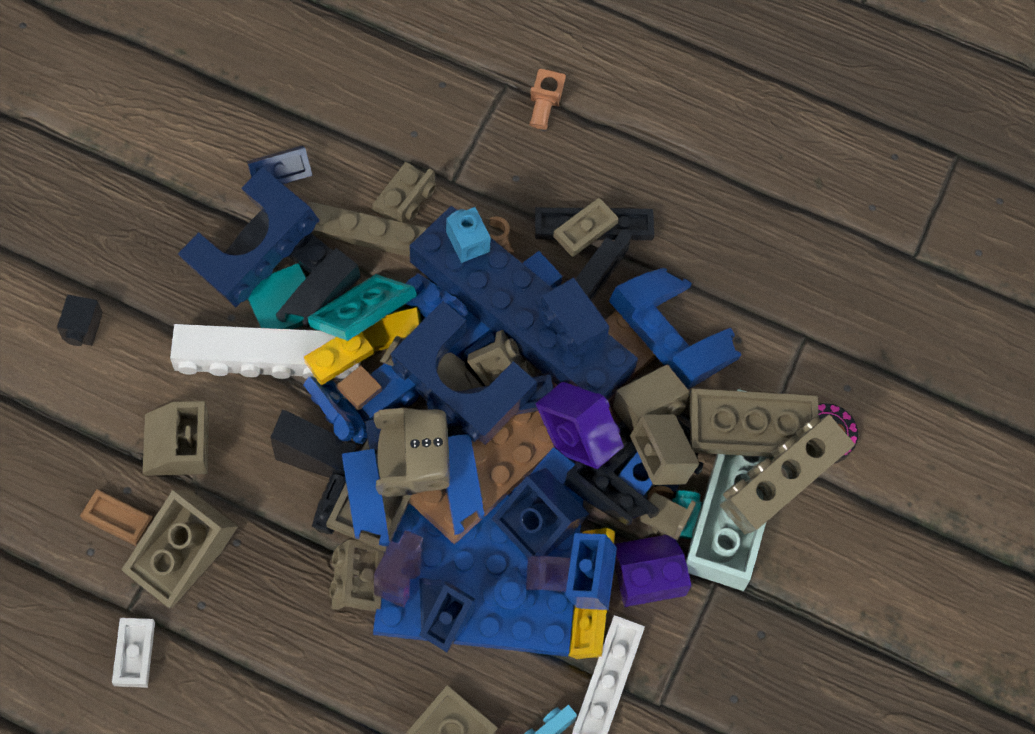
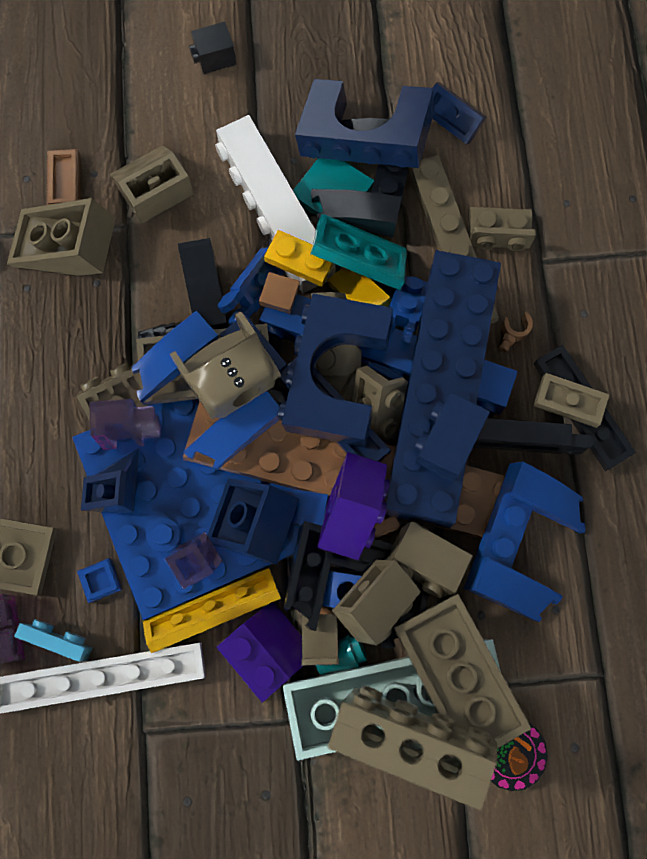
camera: 65 degrees right, 10 degrees up
dark azure brick [446,207,491,263] -> none
blue brick [565,533,617,610] -> none
none -> blue tile [77,558,123,603]

